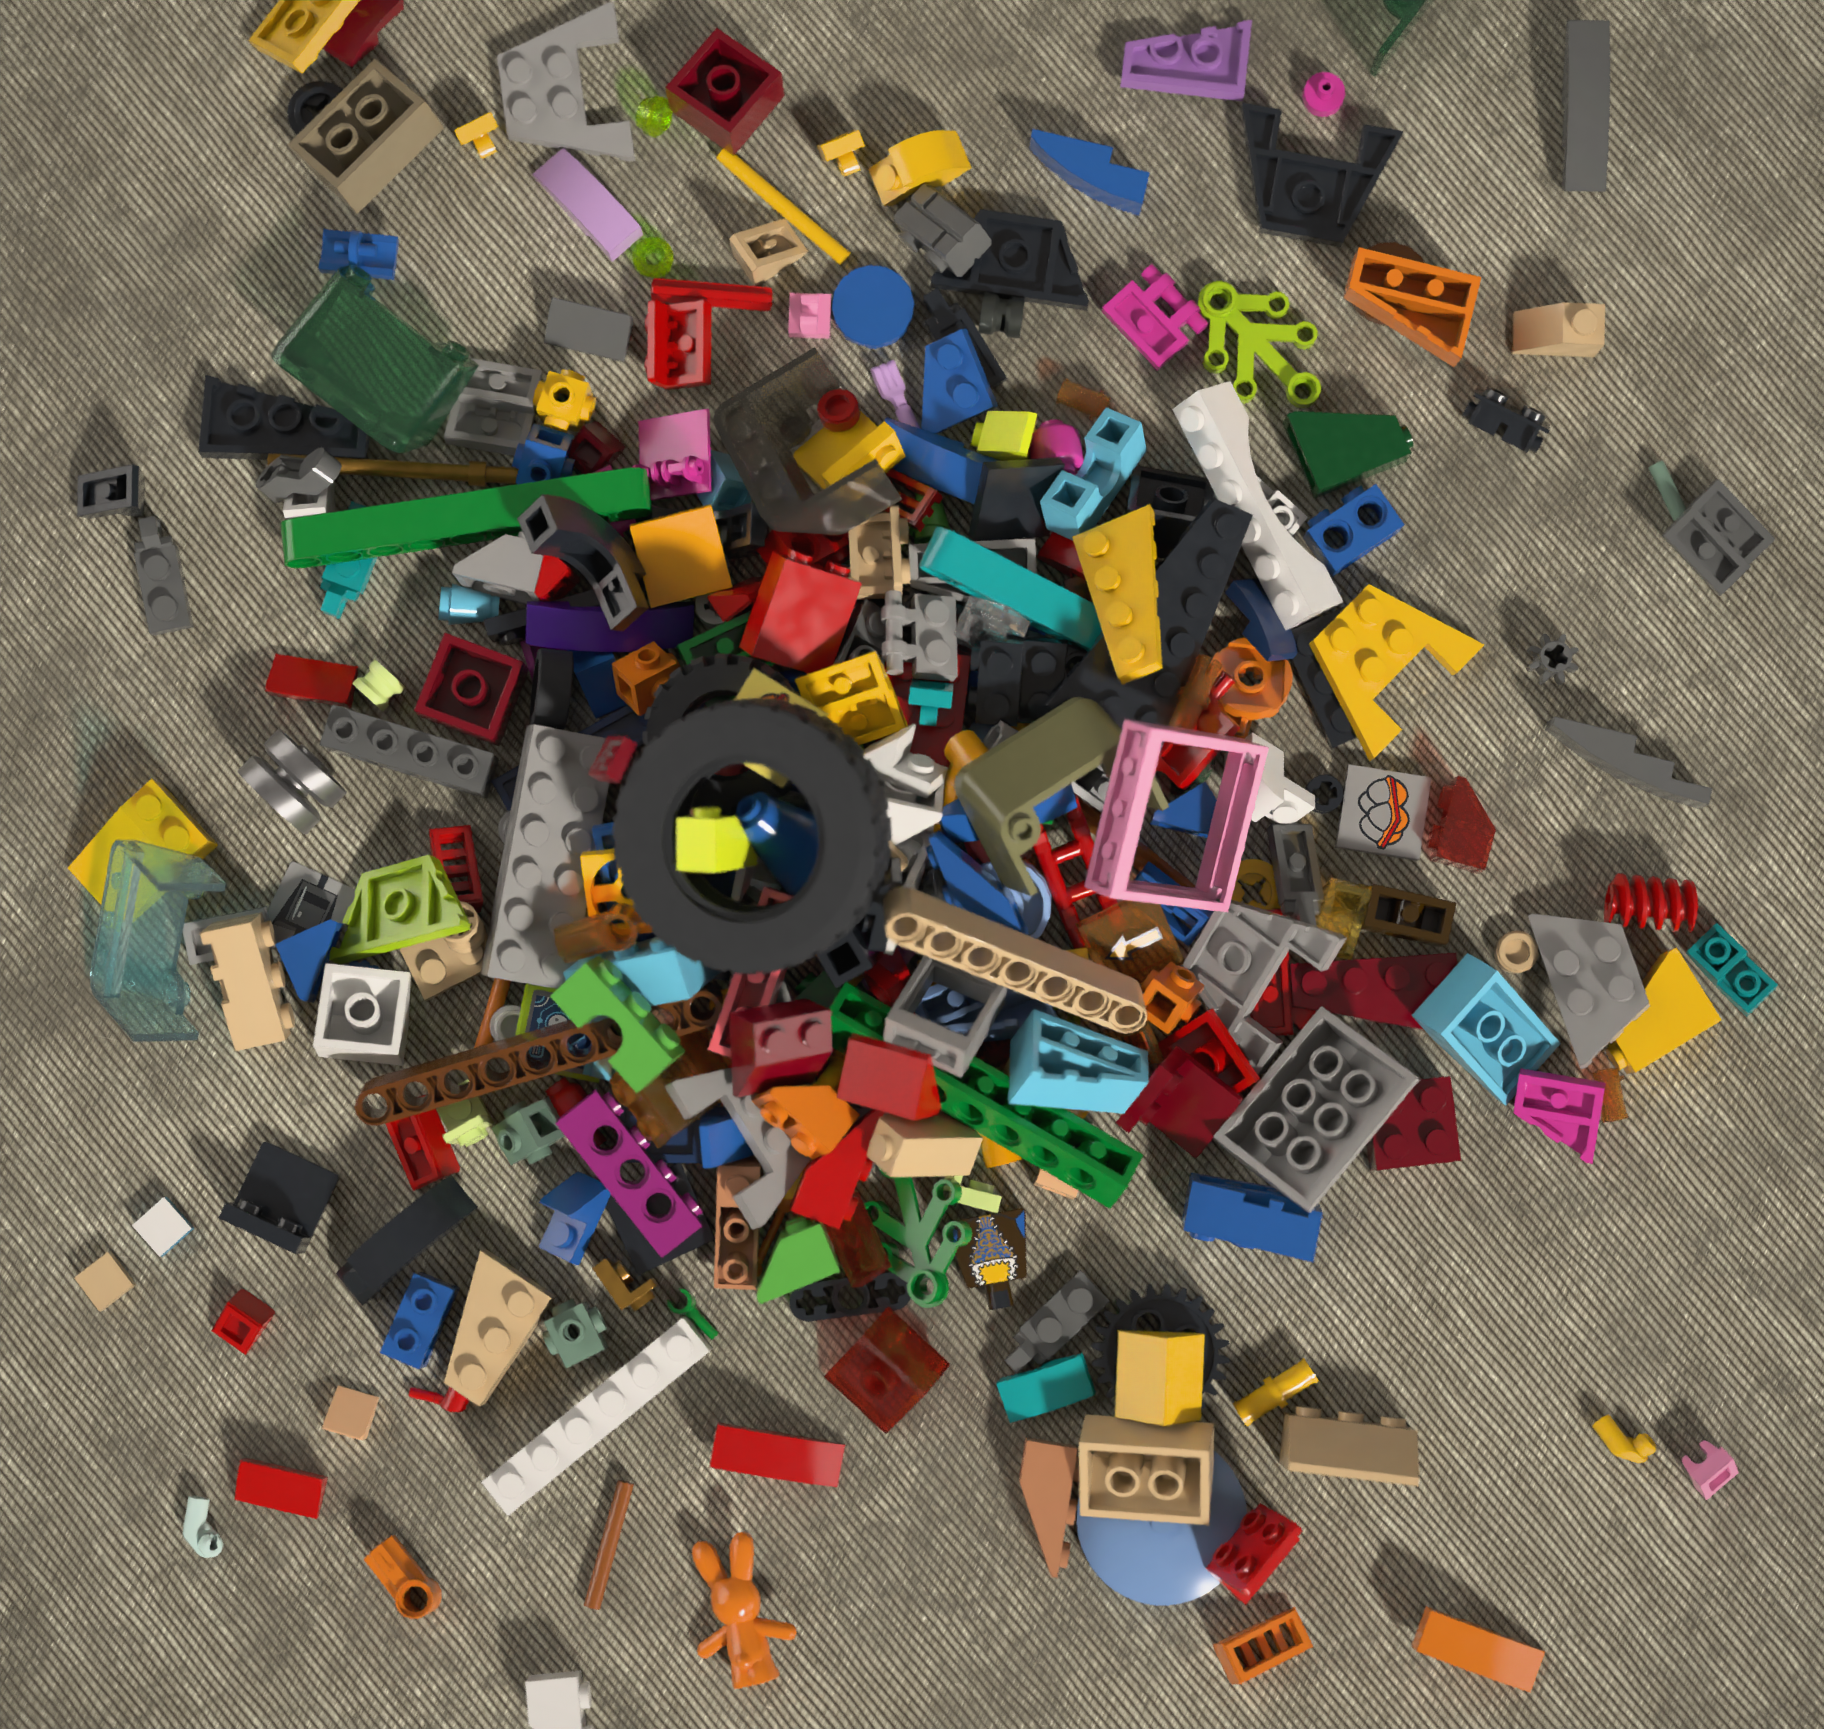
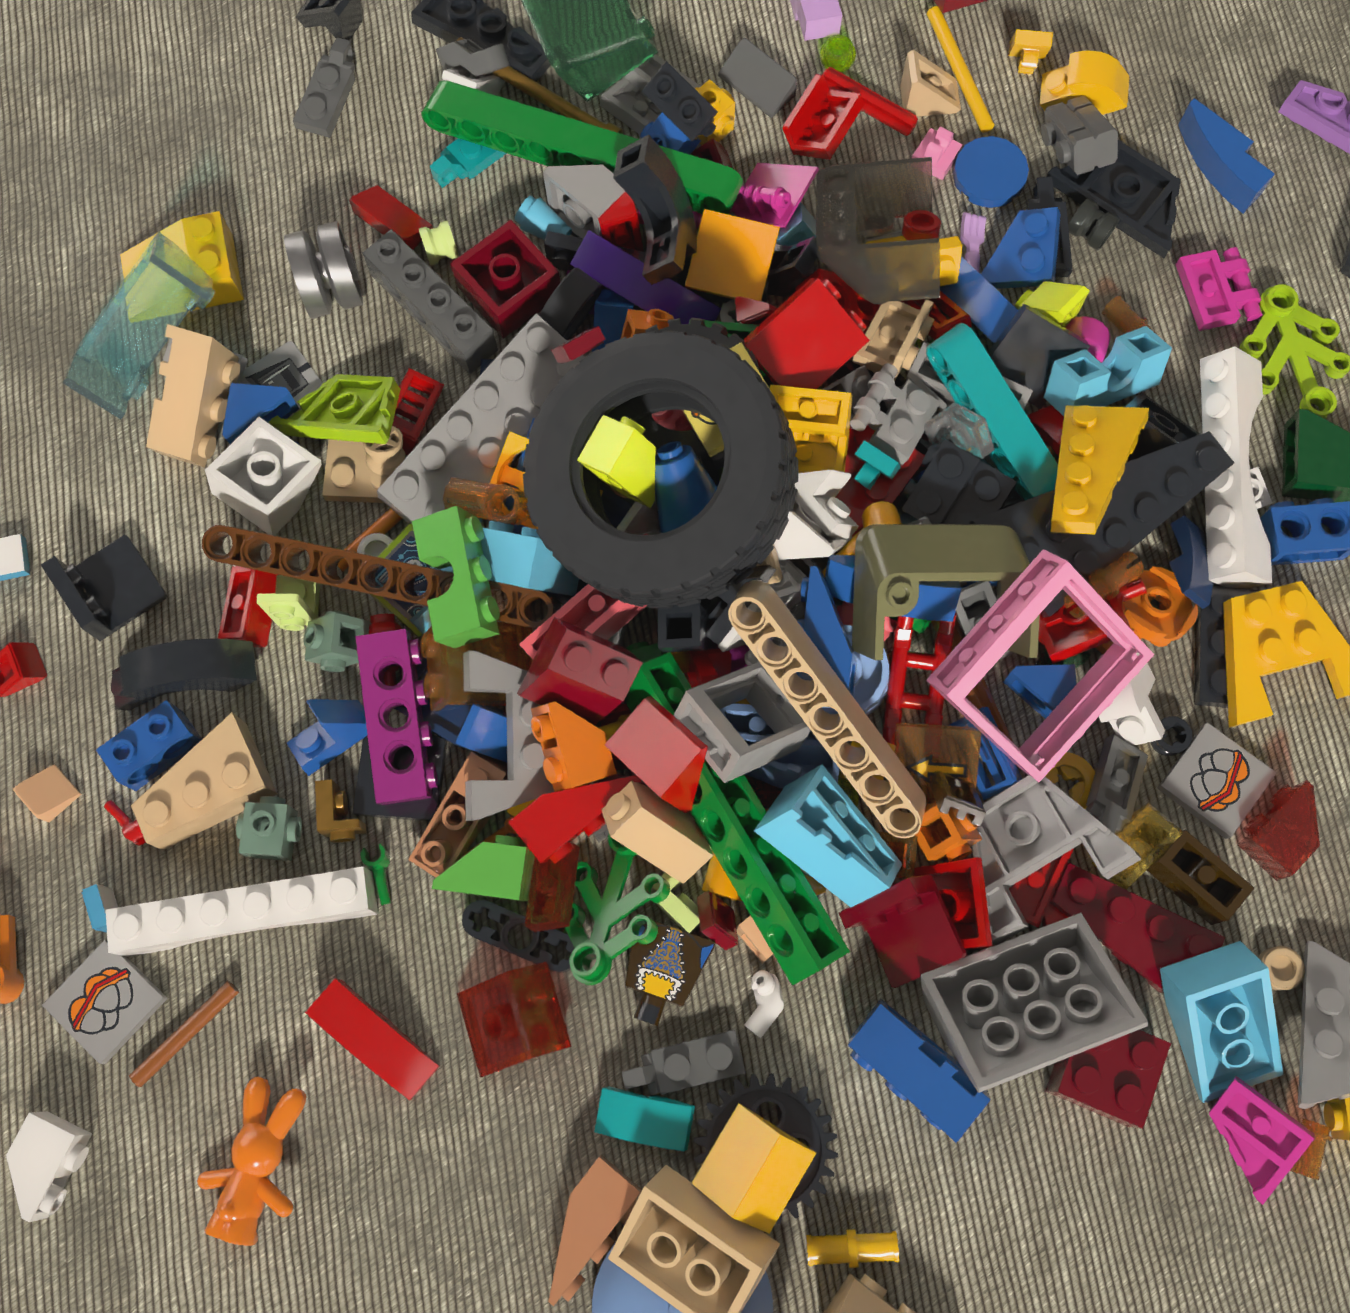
camera: 30 degrees right, 10 degrees down
none -> light grey tile [42,940,168,1064]
none -> dark azure tile [82,884,118,933]
none -> black hinge [642,61,718,142]
none -> dark red tile [697,891,738,951]
none -> white arm [744,970,784,1039]
none -> dark brown tile [930,771,986,826]

